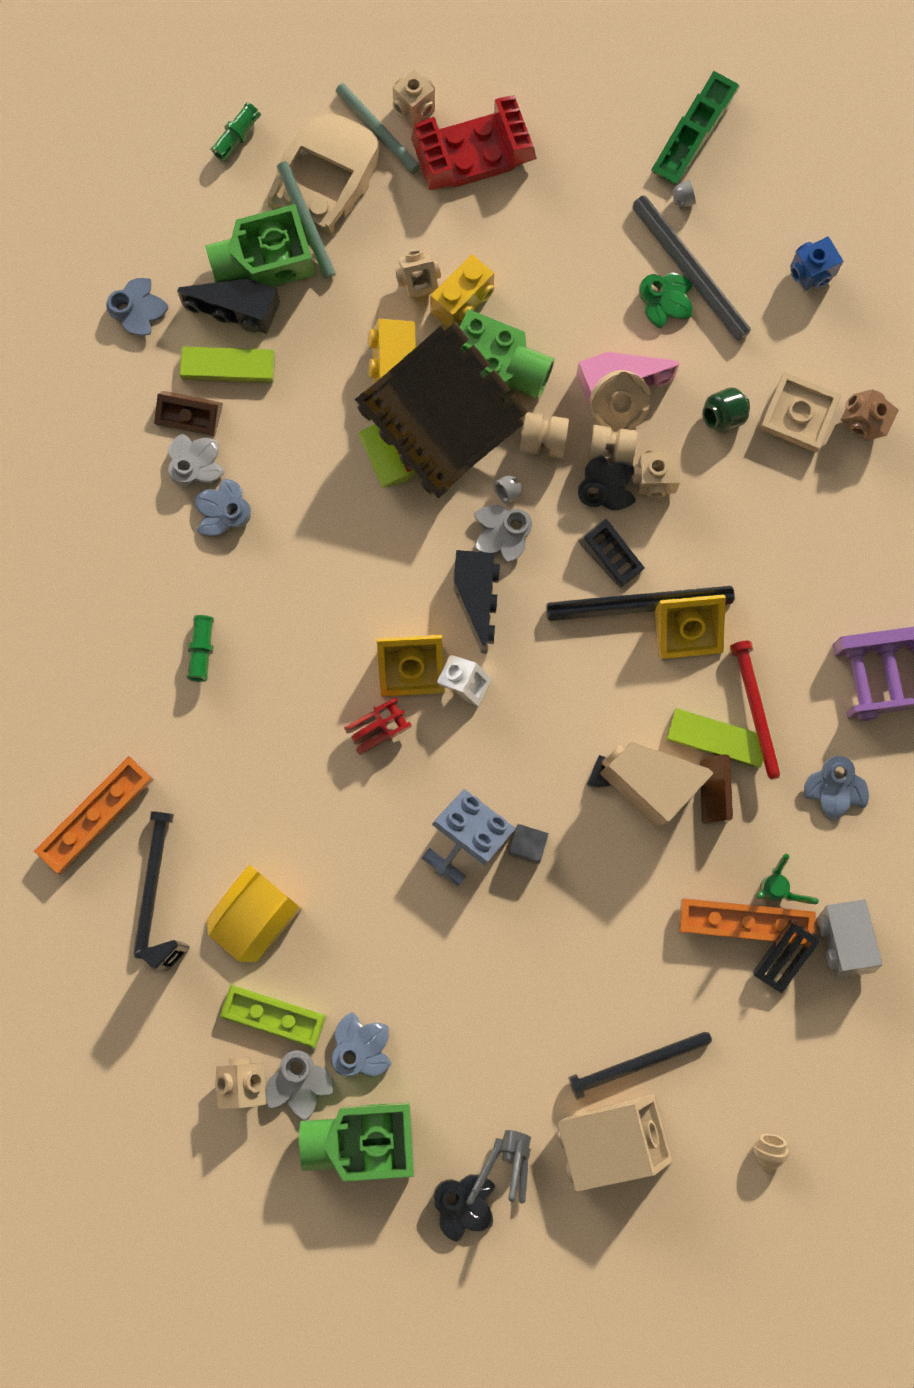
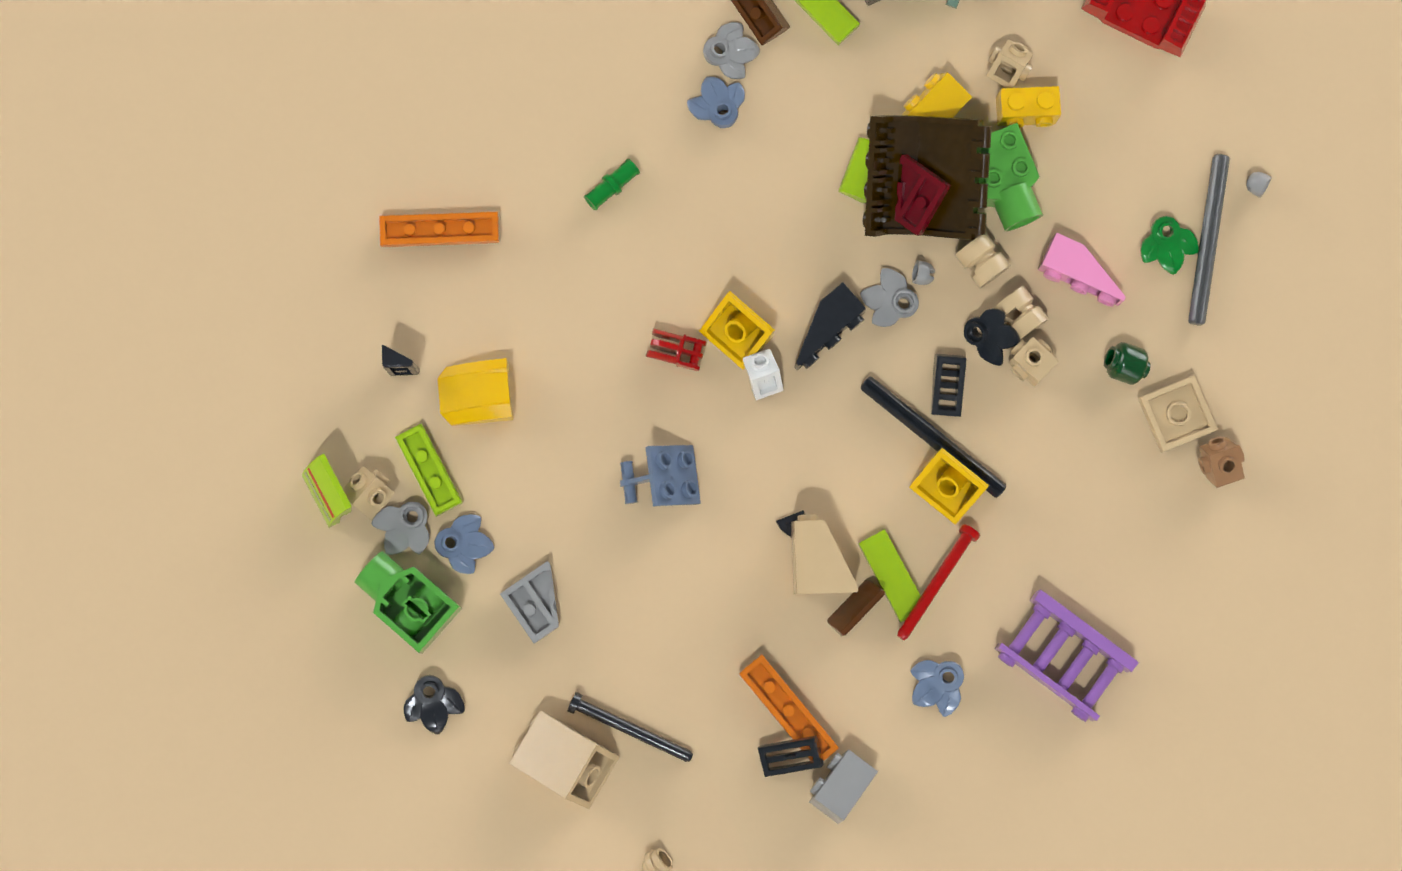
camera: 40 degrees right, 5 degrees up
black bar [133,811,174,959] -> none
dark grey plant [466,1130,531,1205] -> none
black slope [508,824,549,865] -> none
tan tile [589,370,651,432] -> none
green slope [651,71,739,185] -> none
green plant [756,853,819,905] -> none
blue brick [790,236,844,291] -> none
none -> lime slope [302,454,352,528]
none -> light grey wing [500,561,559,644]
none -> dark red wing [895,154,951,236]

